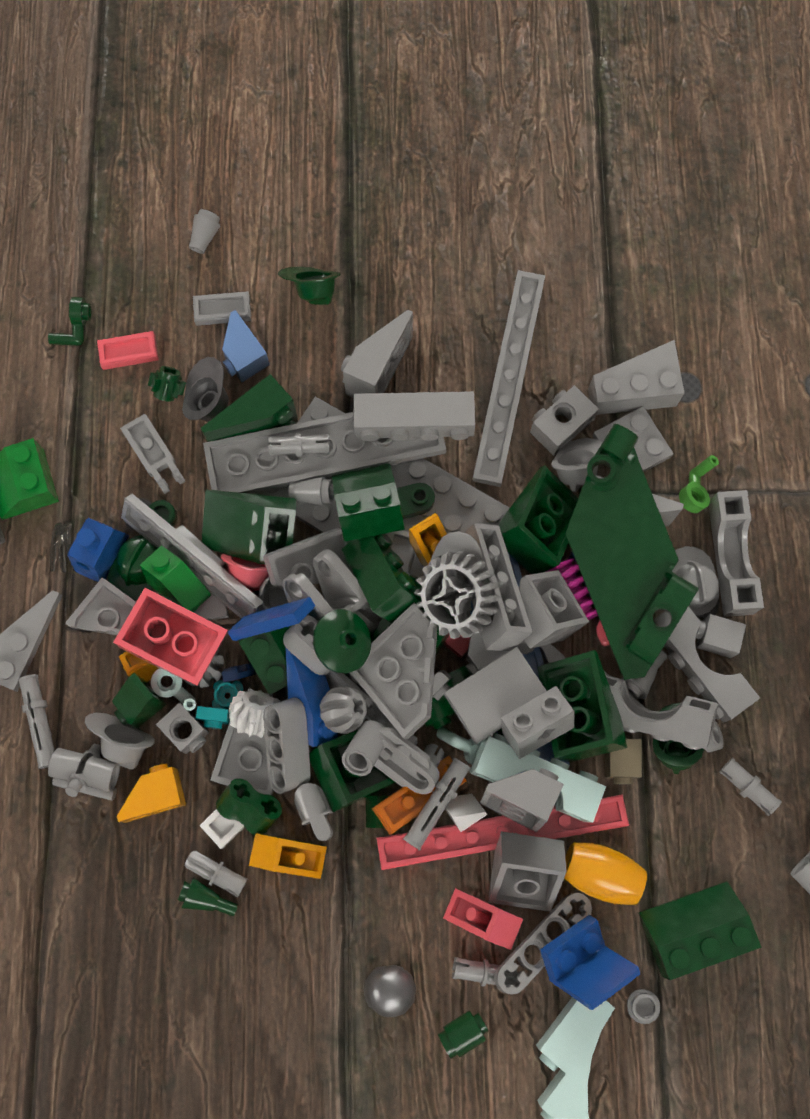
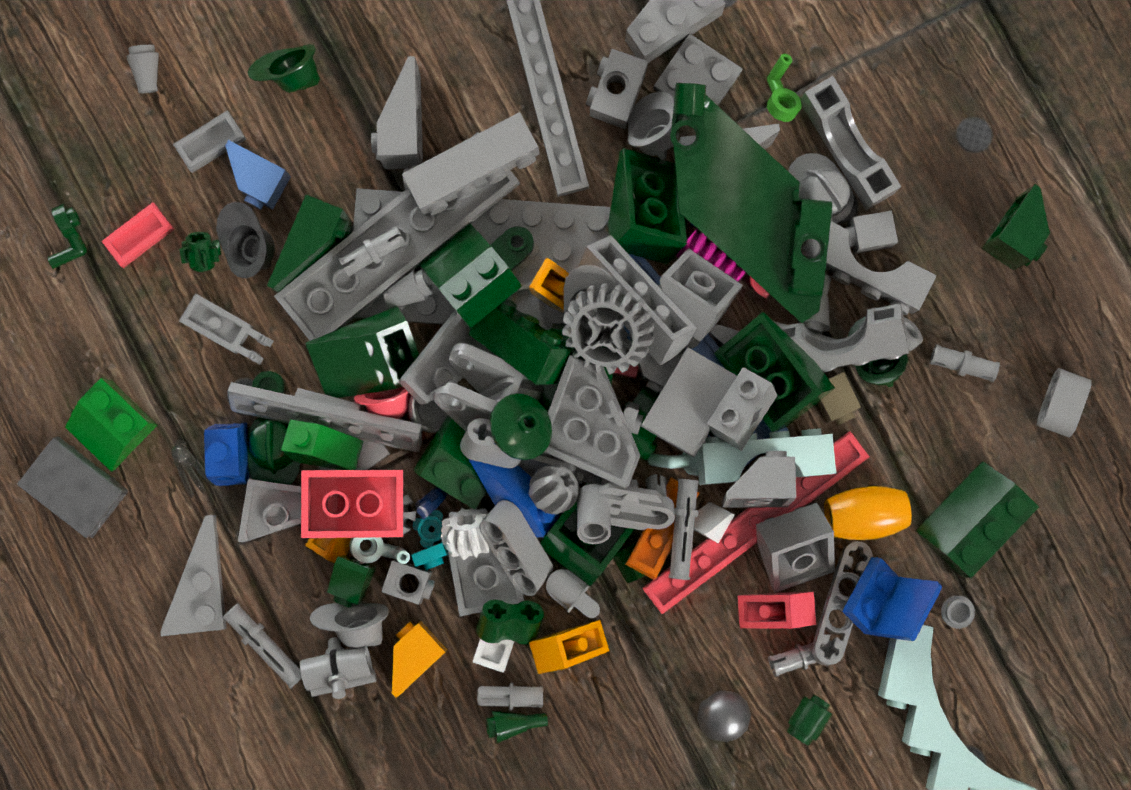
camera: 25 degrees left, 10 degrees up
blue tile [227,597,315,641] -> none

